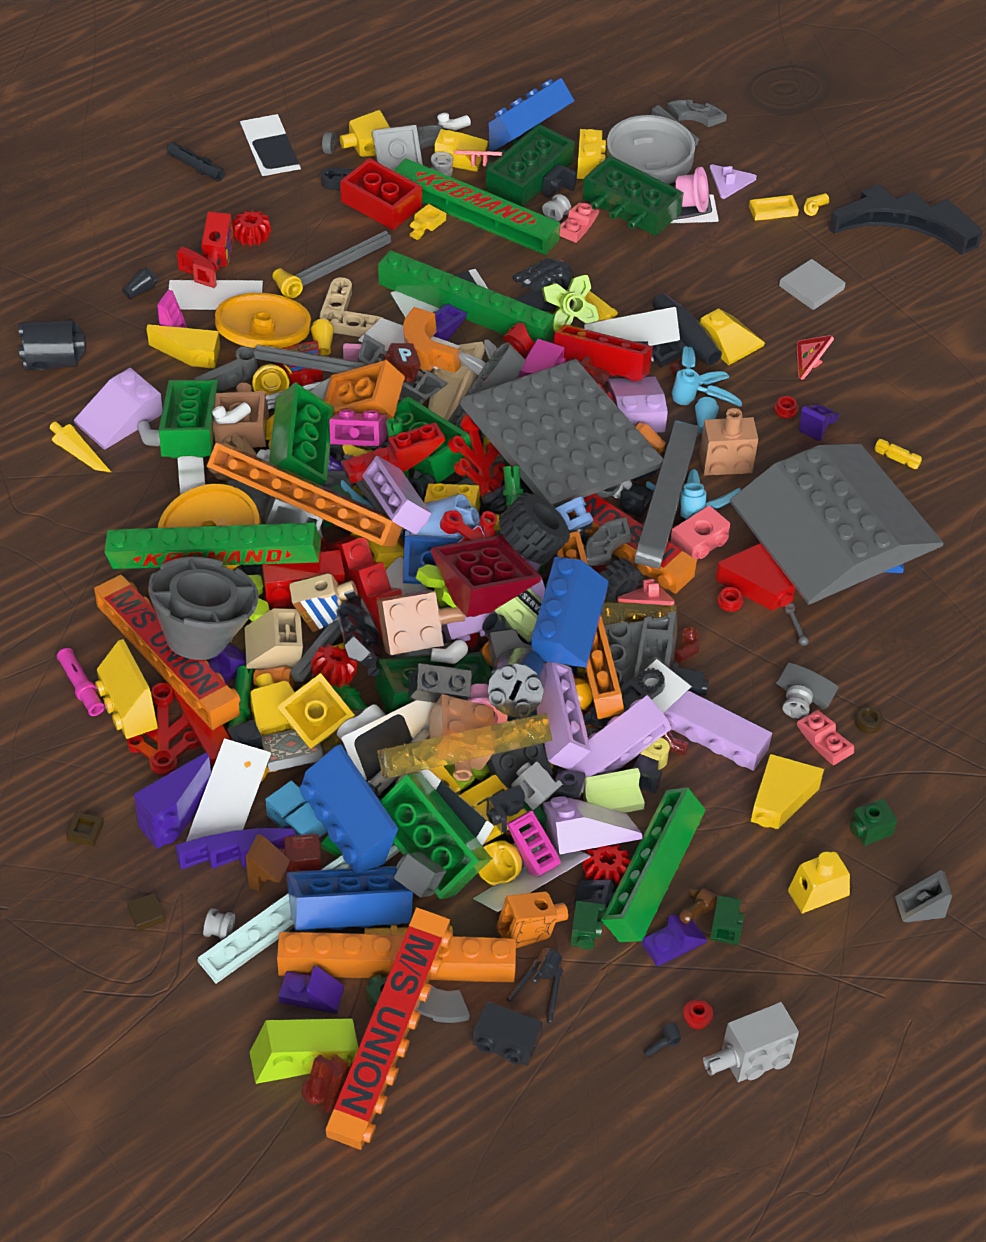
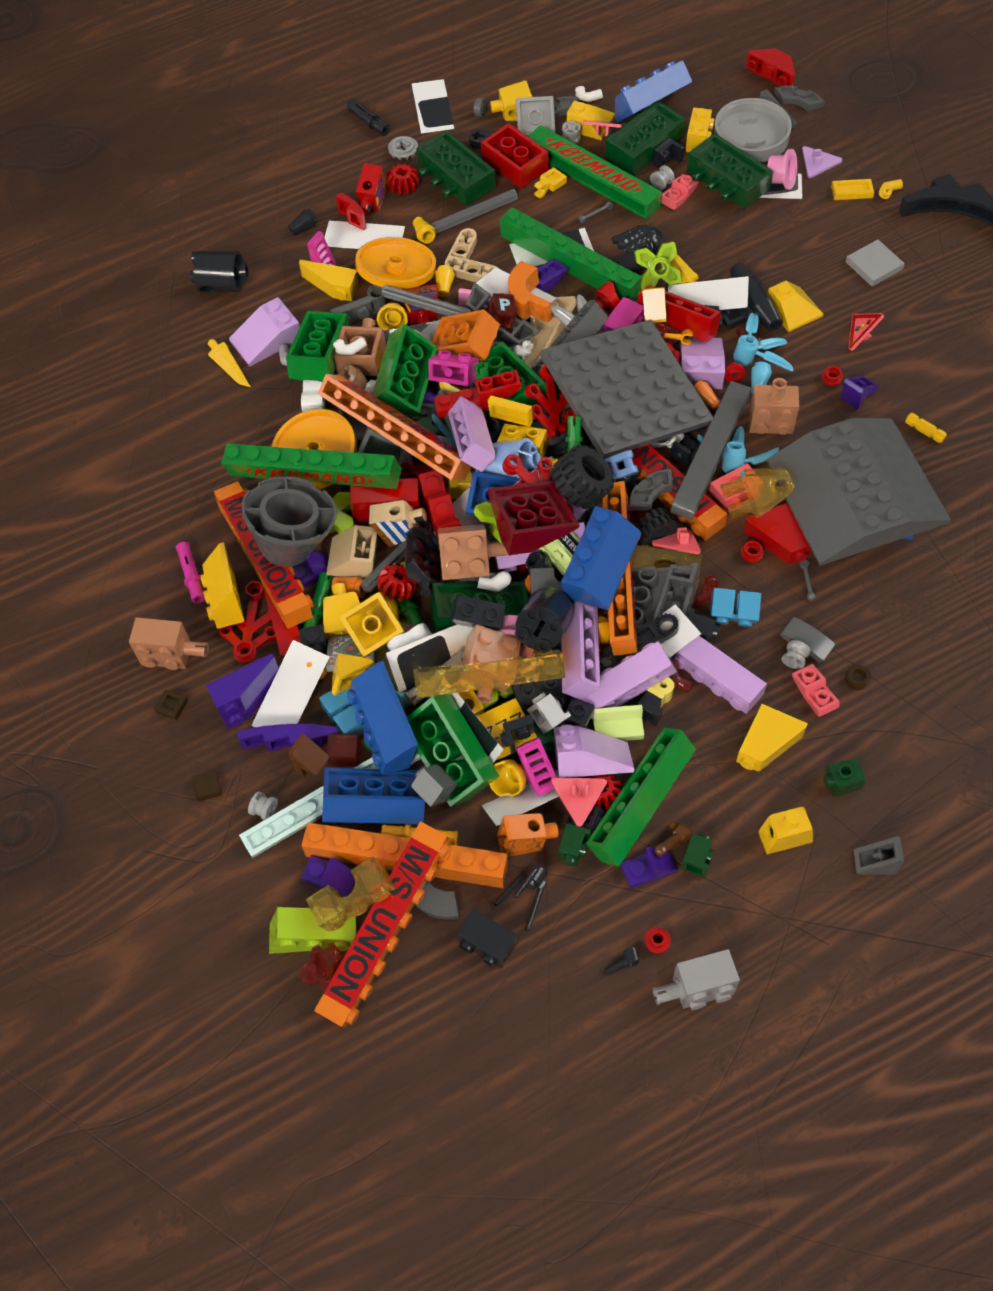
camera: 15 degrees right, 10 degrees up
none -> nougat brick [129,617,208,670]
none -> clear yellow arch [306,856,396,932]
none -> yellow slope [331,653,374,696]
none -> light grey gear [388,136,418,160]
none -> dark green piece [416,130,496,206]
none -> yellow tile [488,396,533,427]
none -> white arm [513,340,533,362]
none -> coral piece [551,778,607,827]
none -> dark grey hinge [578,201,614,223]
none -> slope [643,287,667,323]
none -> light orange hand [663,329,693,345]
none -> dark azure piece [709,588,761,627]
none -> clear yellow piece [720,468,794,519]
none -> red plate [724,362,745,383]
none -> red slope [746,48,796,86]

